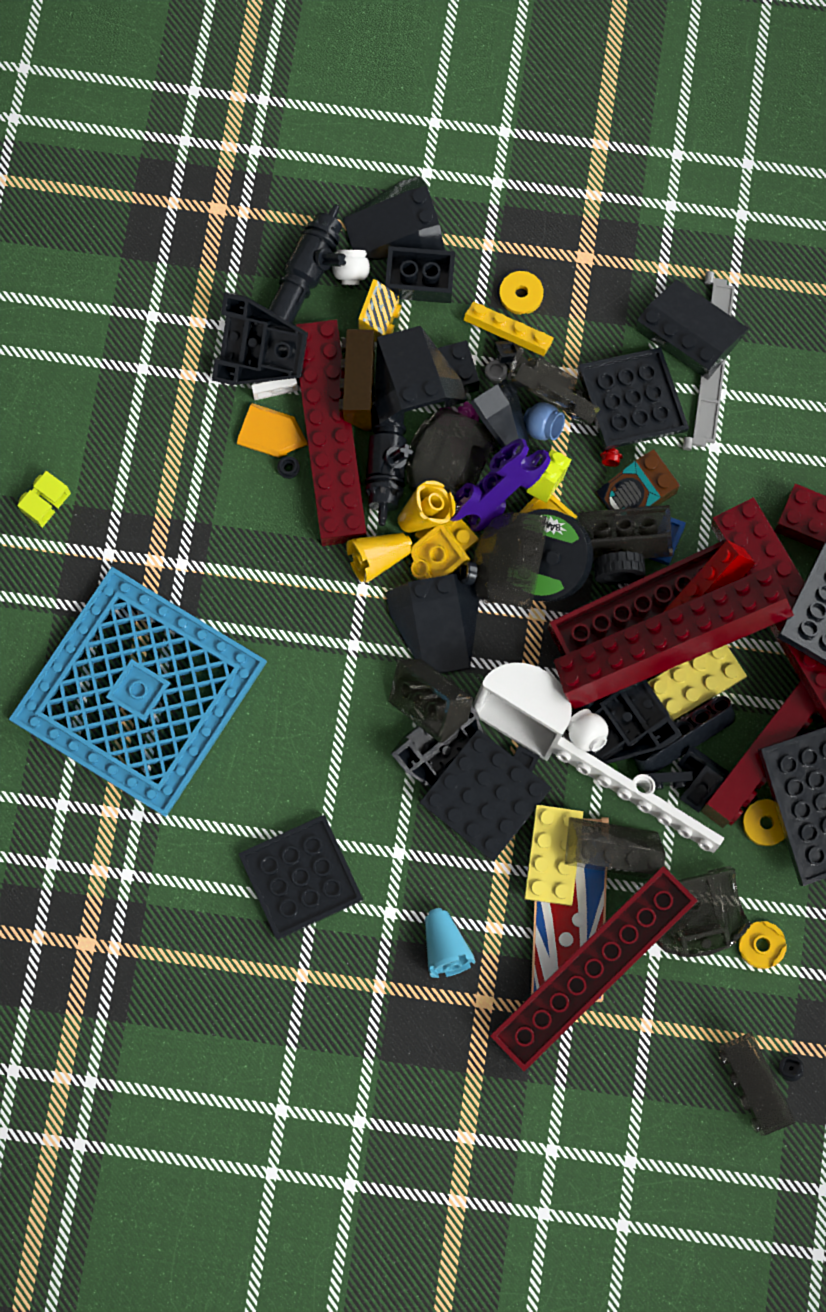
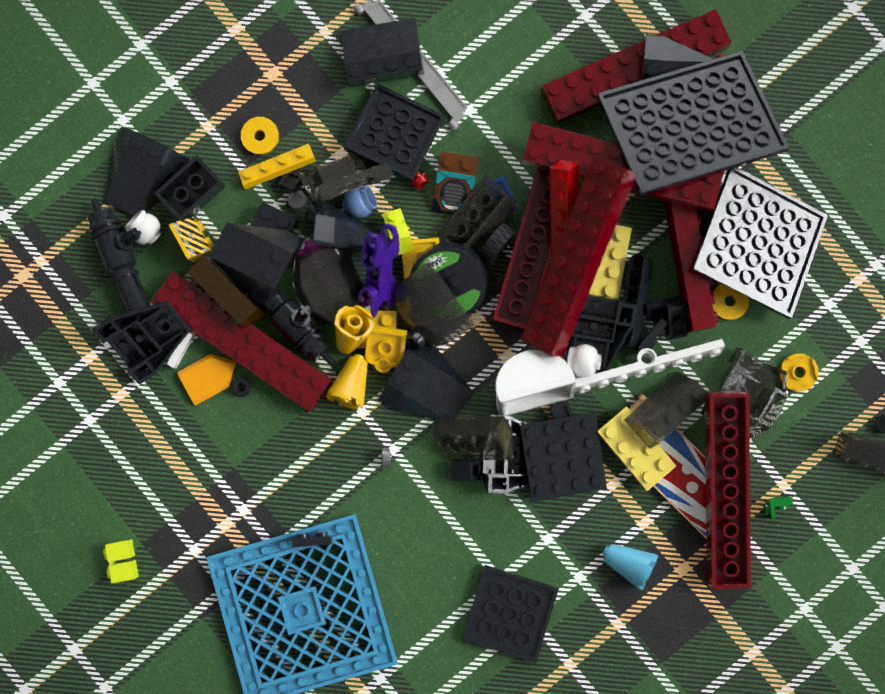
camera: 50 degrees left, 10 degrees up
none -> black plate [292,532,333,547]
none -> flat silver tile [381,448,391,467]
none -> black brick [450,461,481,481]
none -> green bracket [763,496,794,519]

